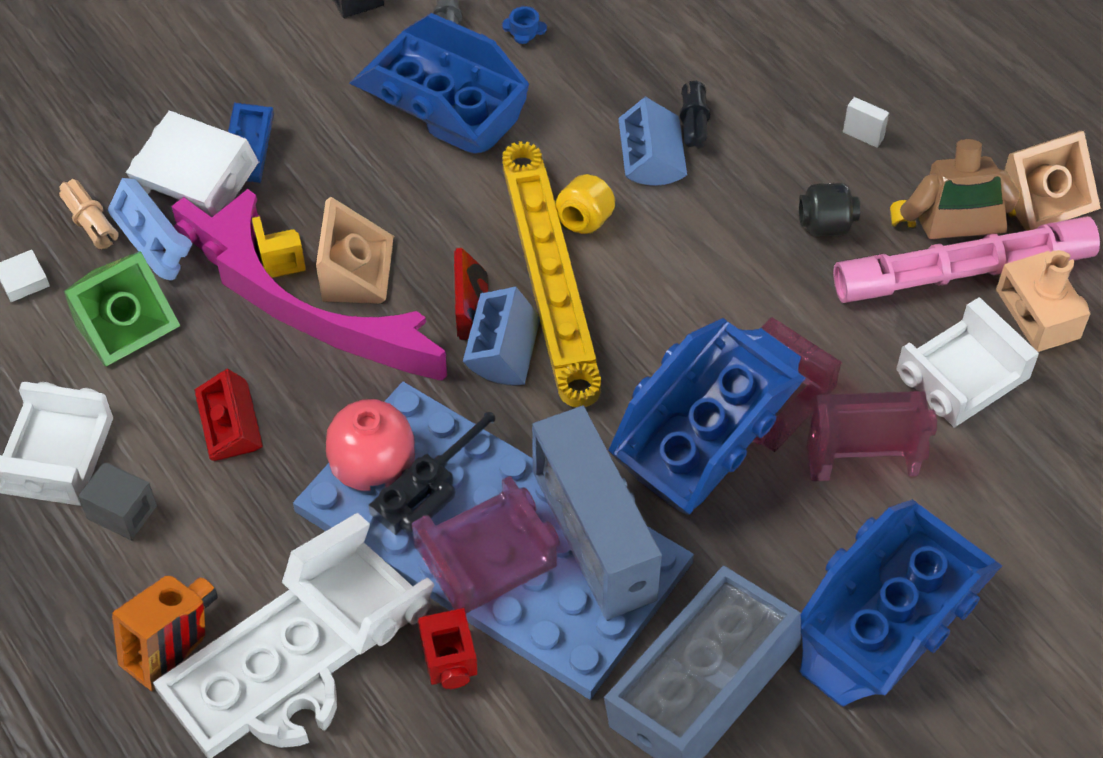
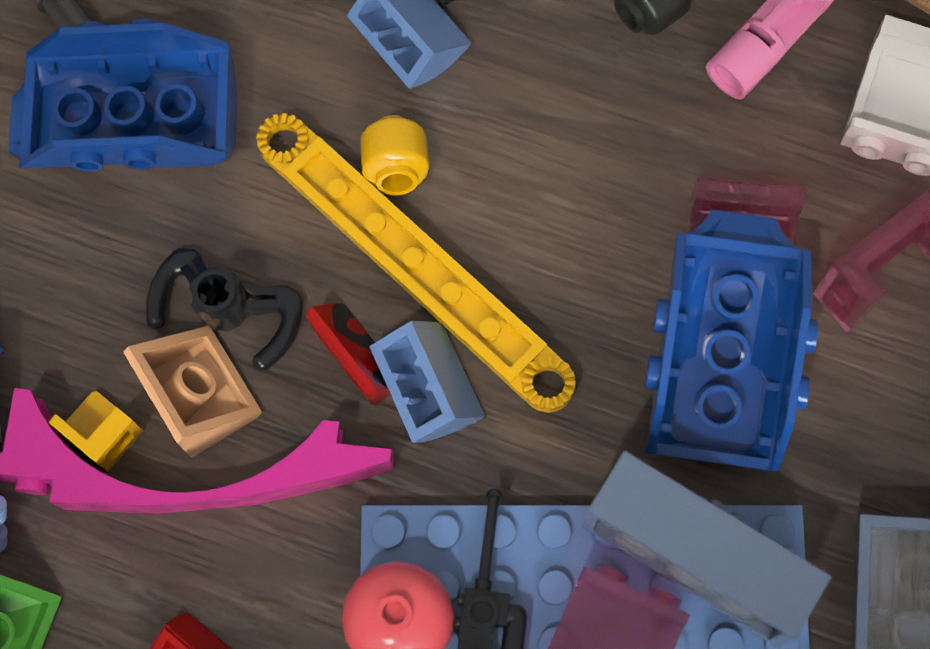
camera: 30 degrees left, 20 degrees up
none -> black piece [146,248,303,372]

